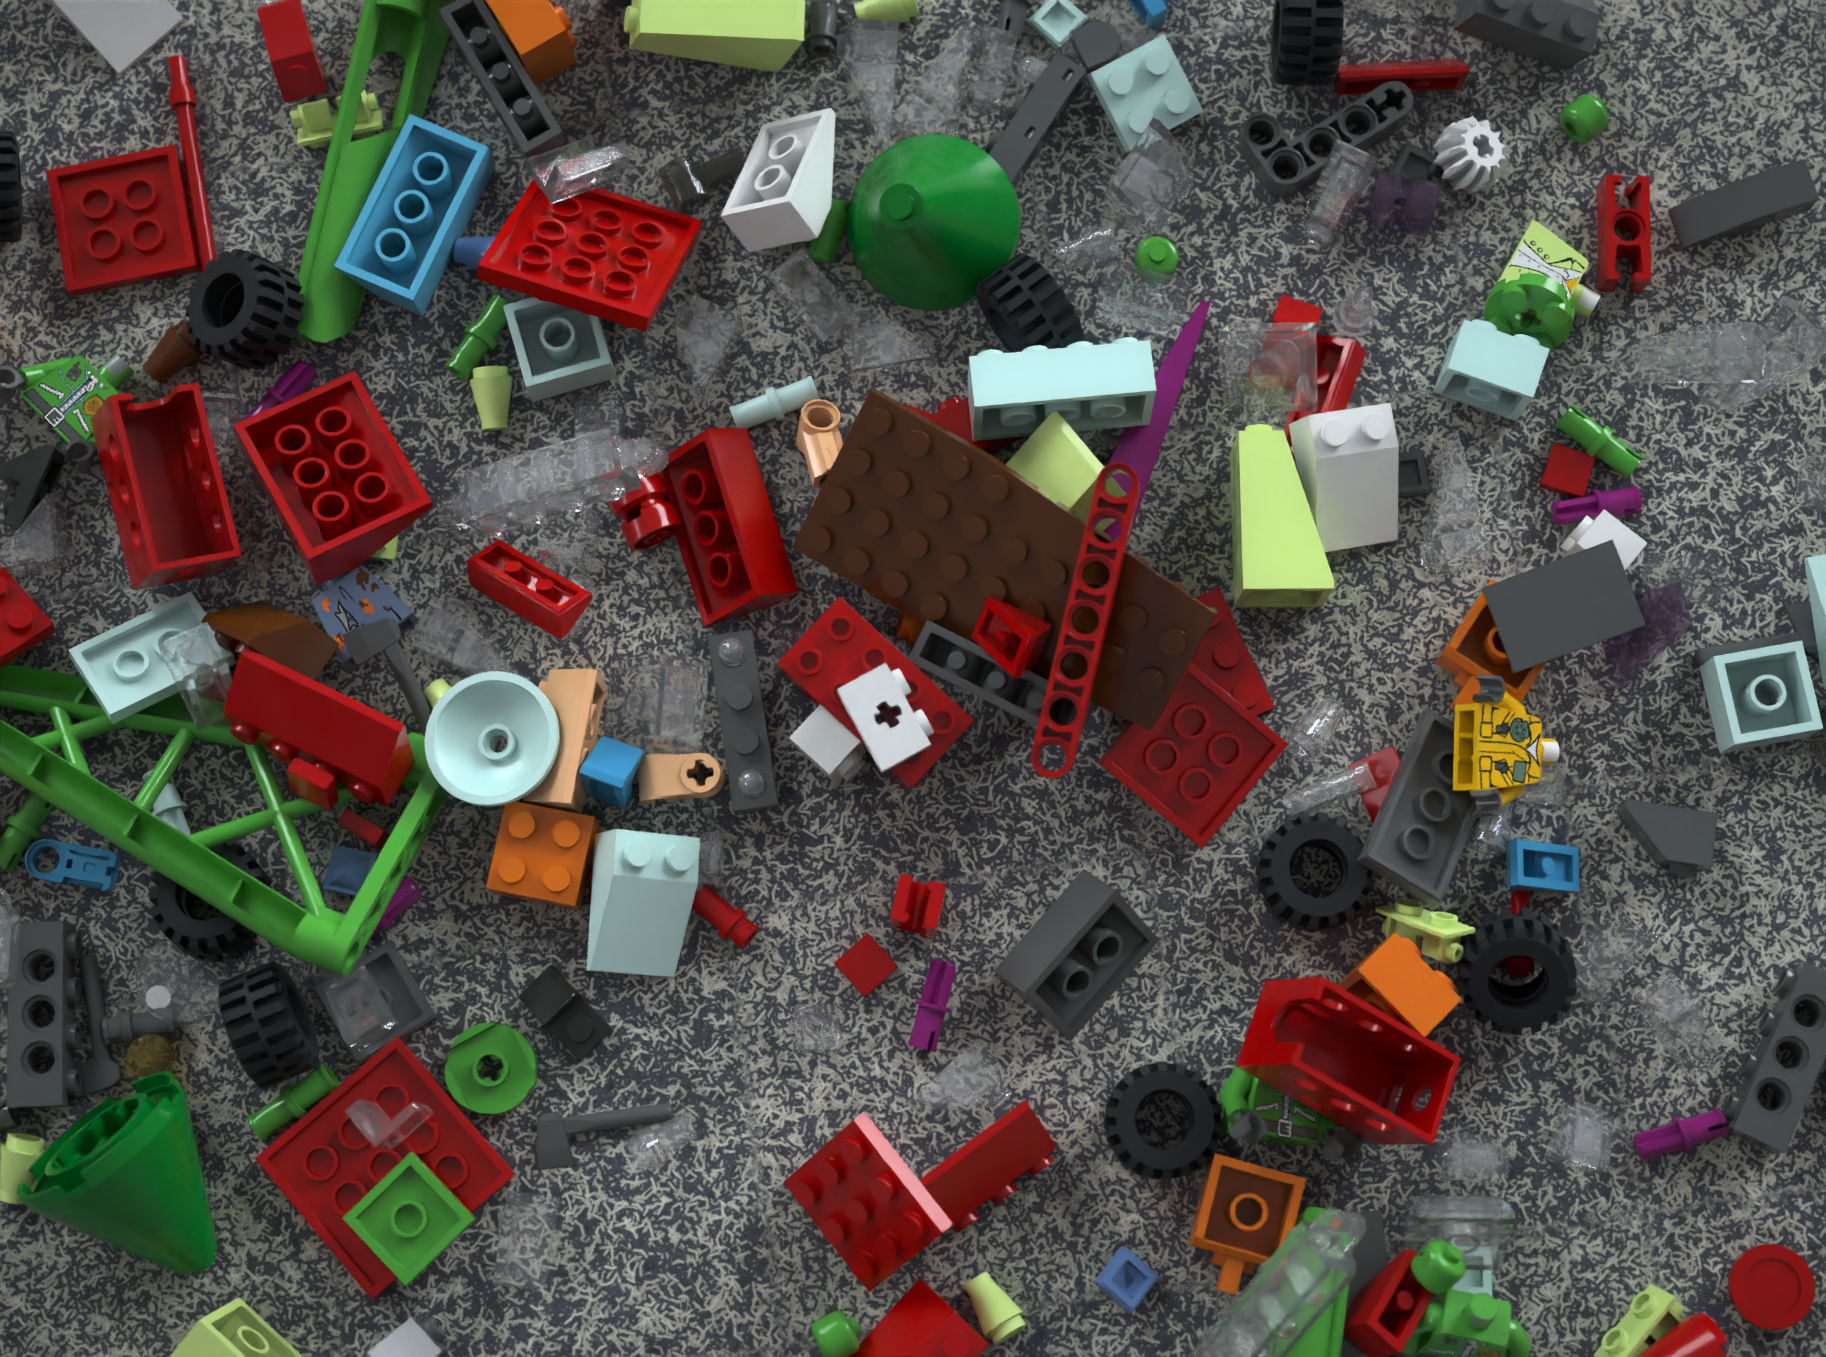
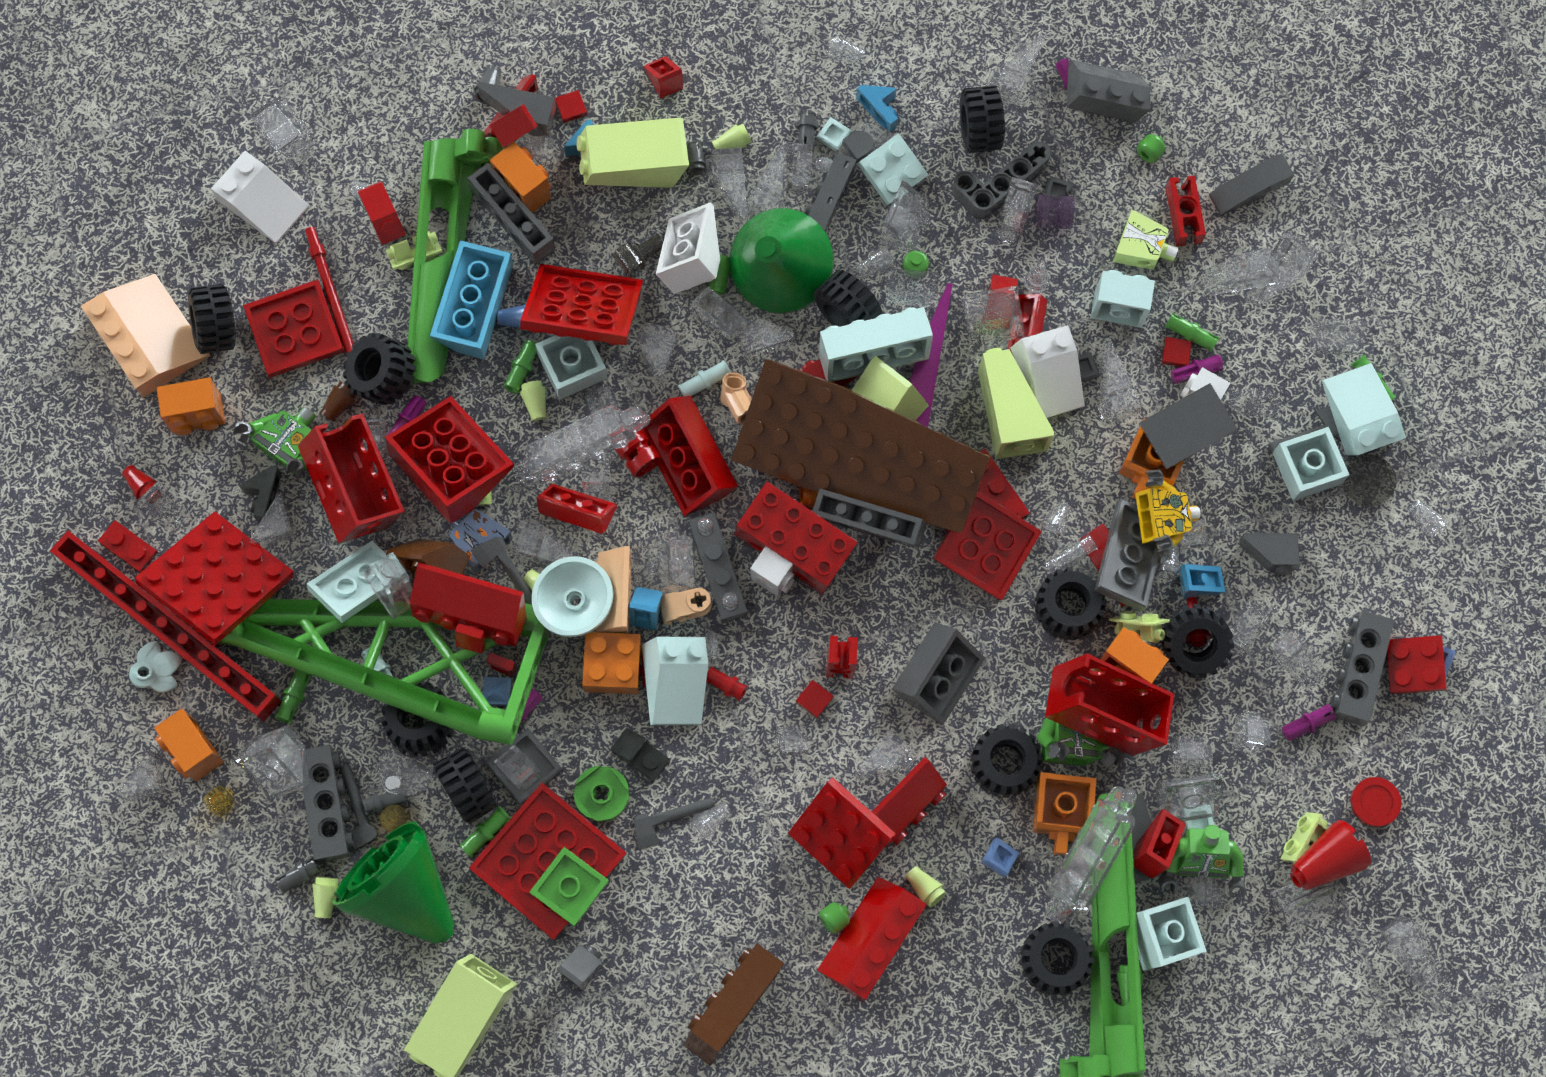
camera: 15 degrees left, 5 degrees down
dark azure piece [24,839,121,893] -> none
clear panel [345,1099,434,1150] -> none
clear panel [493,1190,560,1291] -> none
clear panel [525,136,633,204] -> none
white brick [837,663,934,774] -> none
magenta axle [908,959,956,1052] -> none
red slope [971,596,1053,678] -> none
red beam [1031,462,1140,778] -> none
red slope [1333,59,1469,95] -> none
bright green piece [1411,1240,1466,1294] -> none
white gear [1433,116,1509,194] -> none
bright green plate [1484,273,1575,355] -> none
clear purple wing [1601,582,1694,690] -> none

